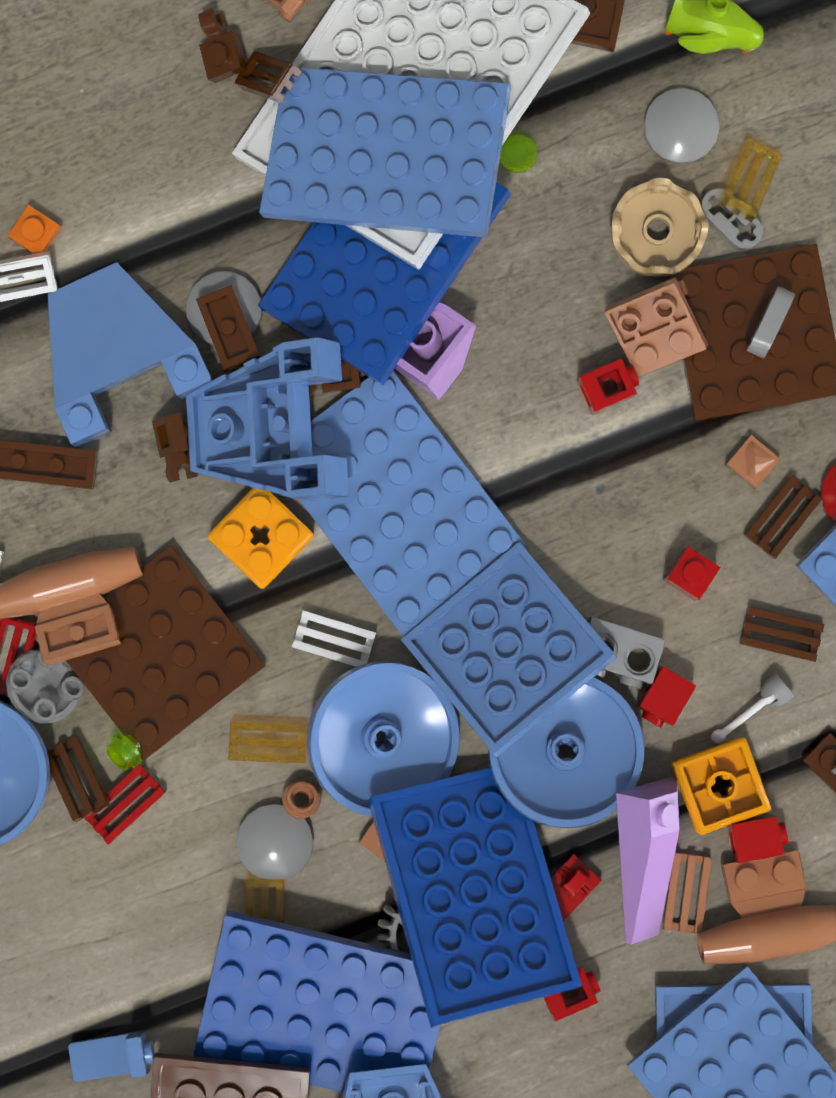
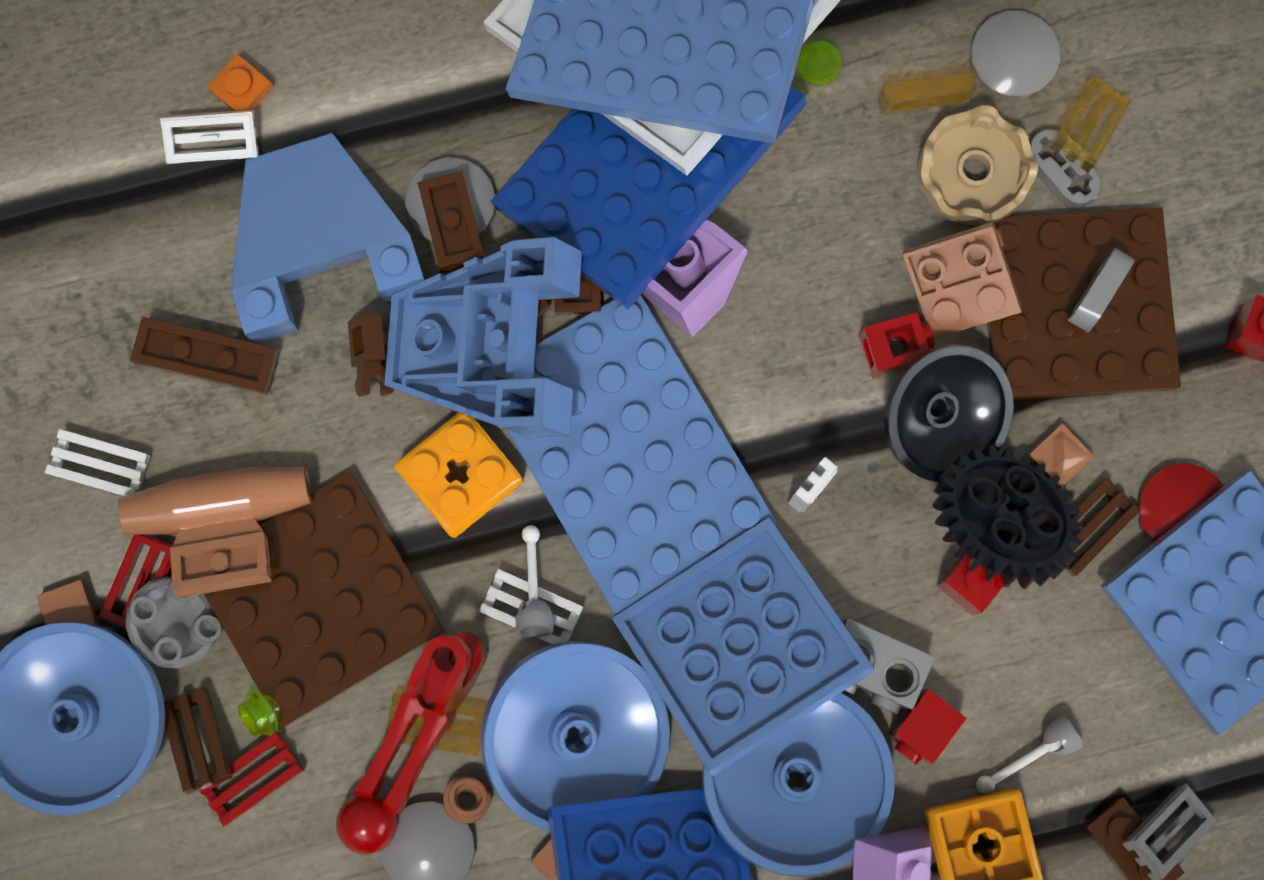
camera: 10 degrees right, 5 degrees down
reddish brown tile [740,607,825,662] -> none
none -> red piece [336,632,487,855]
none -> hinge [515,525,554,637]
none -> white tile [787,457,838,513]
none -> clear yellow tile [878,72,977,115]
none -> black dish [884,344,1014,482]
none -> black gear [932,445,1083,589]

